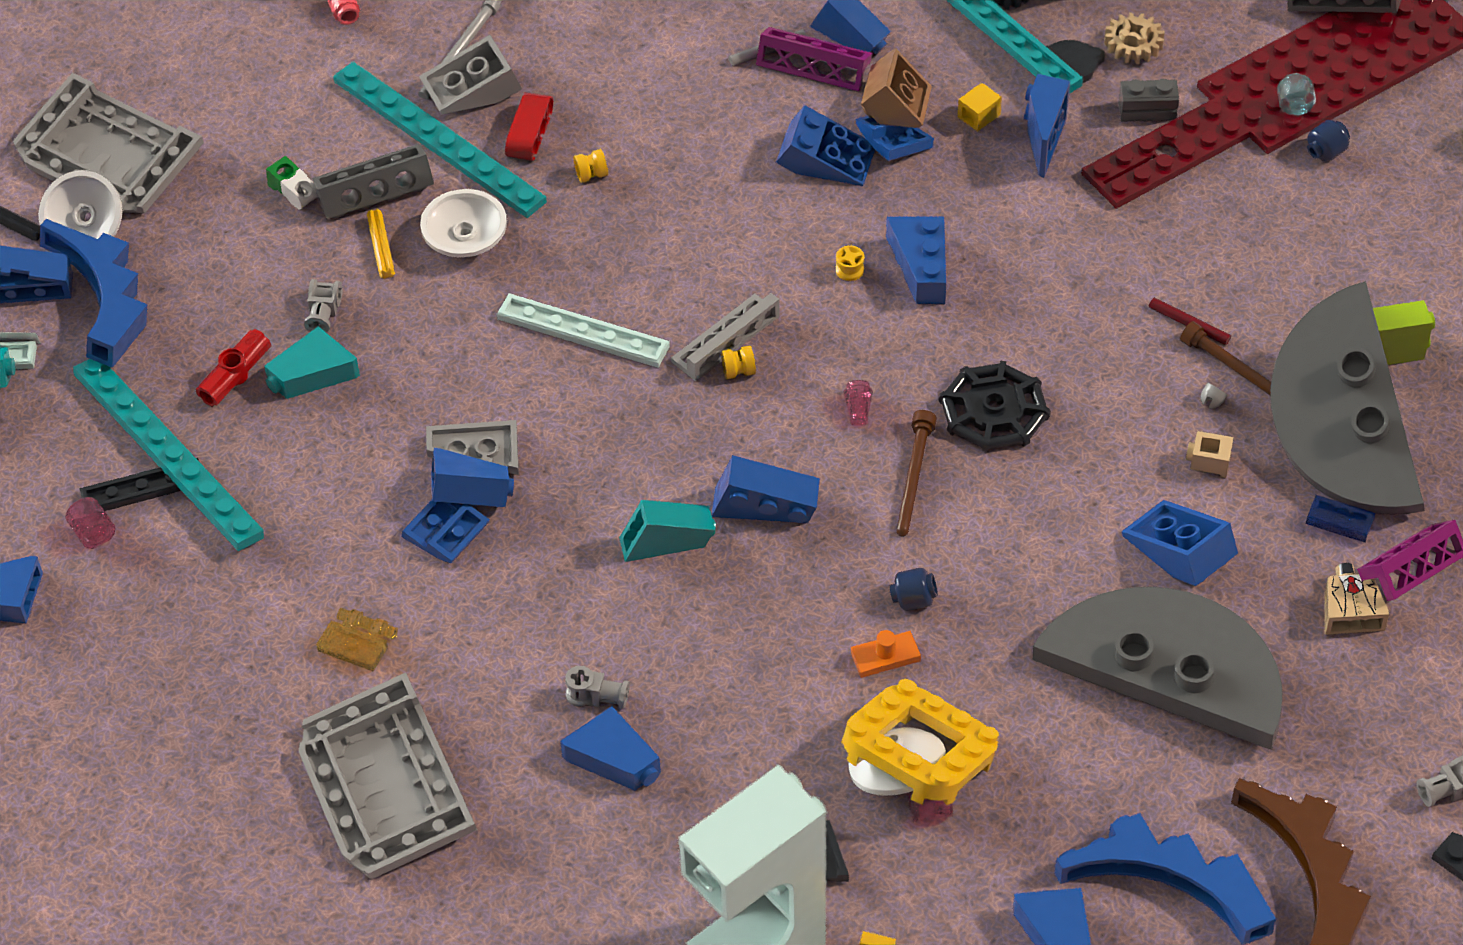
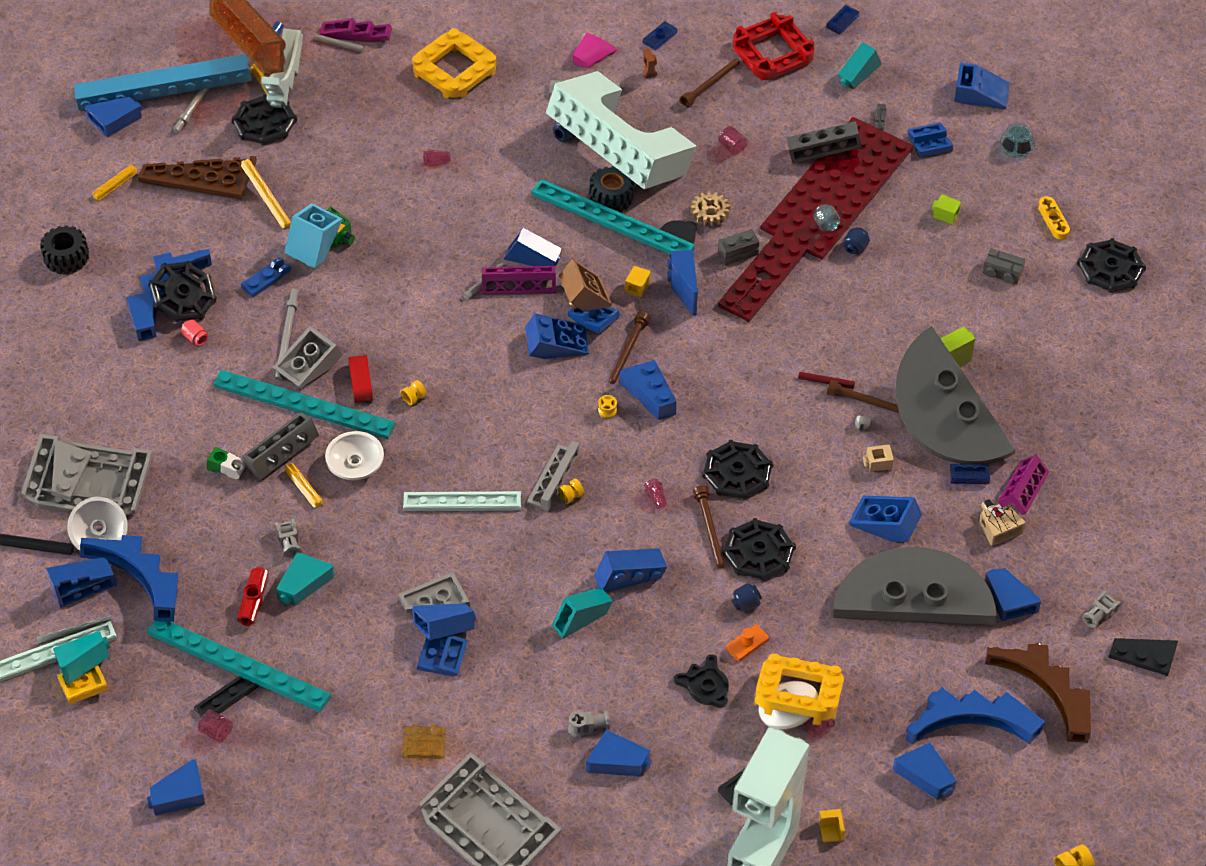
camera: 25 degrees left, 0 degrees up
none -> light grey wing [51,440,92,501]
none -> reddish brown piece [609,311,651,384]
none -> black tile [674,654,729,708]
none -> black plate [722,518,796,581]
none -> blue slope [984,568,1041,621]

